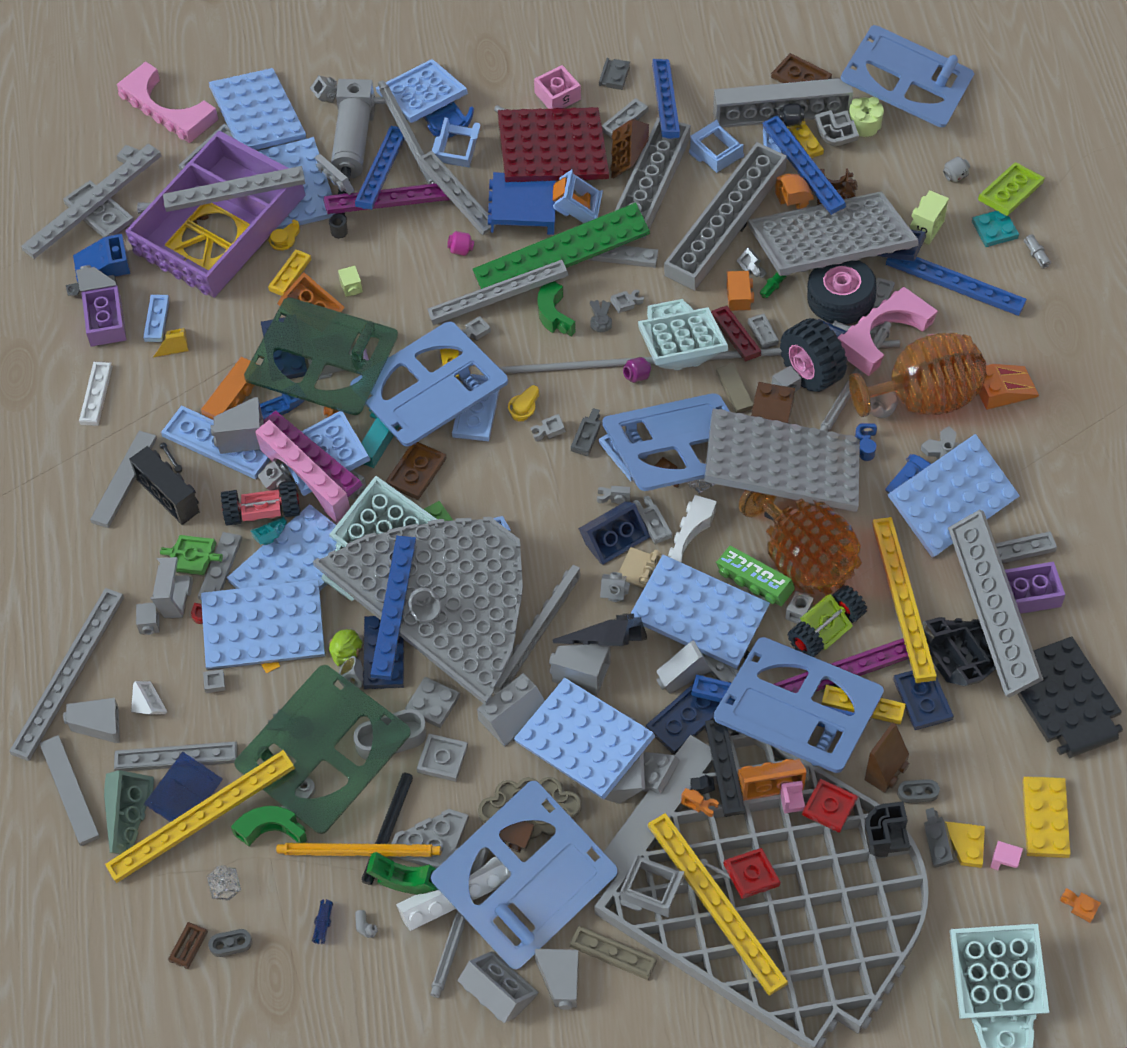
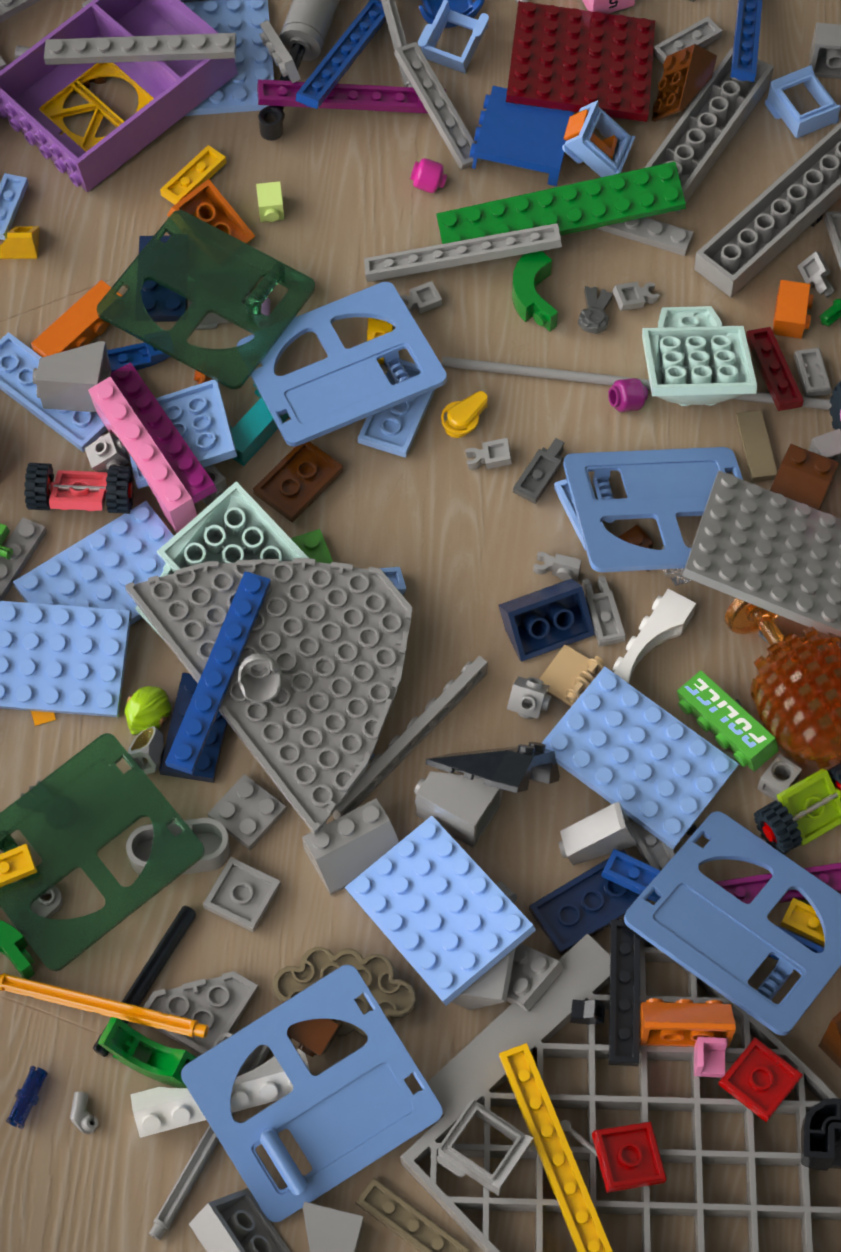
camera: 10 degrees right, 5 degrees up
teal wing [251,517,287,545] -> none
yellow piece [269,219,300,251] -> none
orange plate [681,788,719,817] -> none

